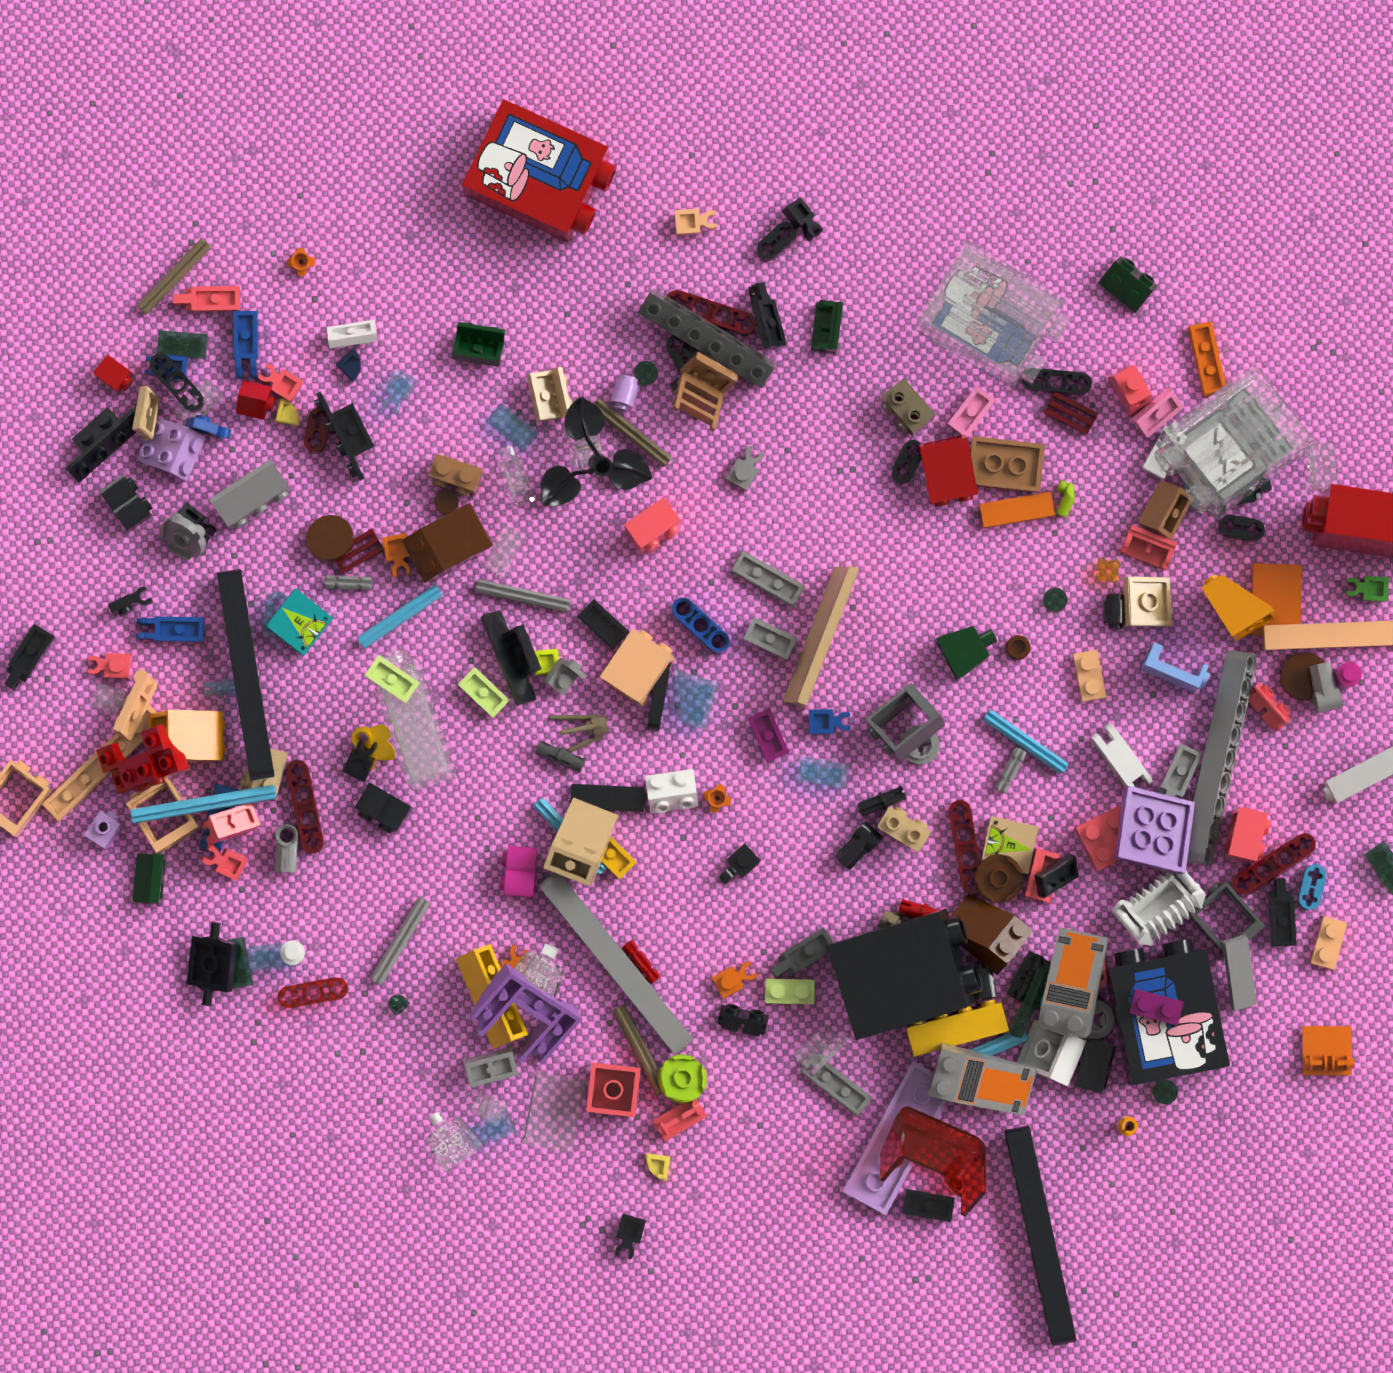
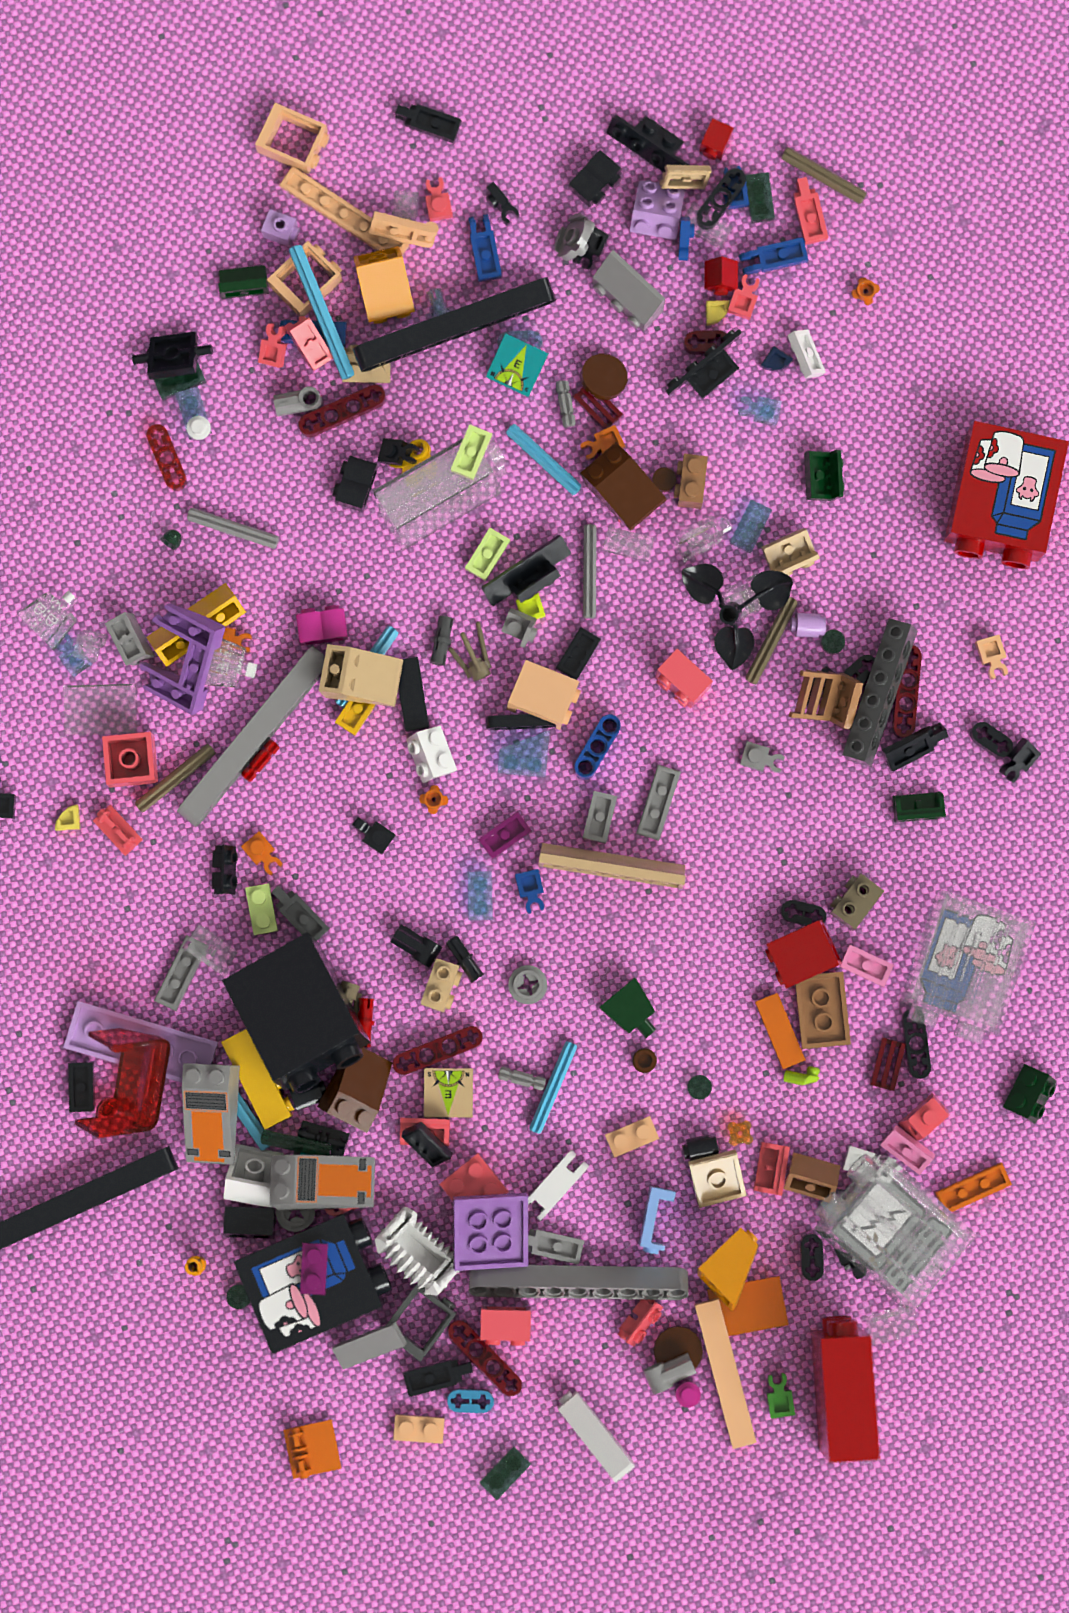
camera: 75 degrees right, 0 degrees up
red bracket [96,724,189,795] -> none
lime tile [658,1054,707,1104] -> none
dark grey window [866,683,945,761] -> none
reddish brown tile [974,854,1023,903] -> none

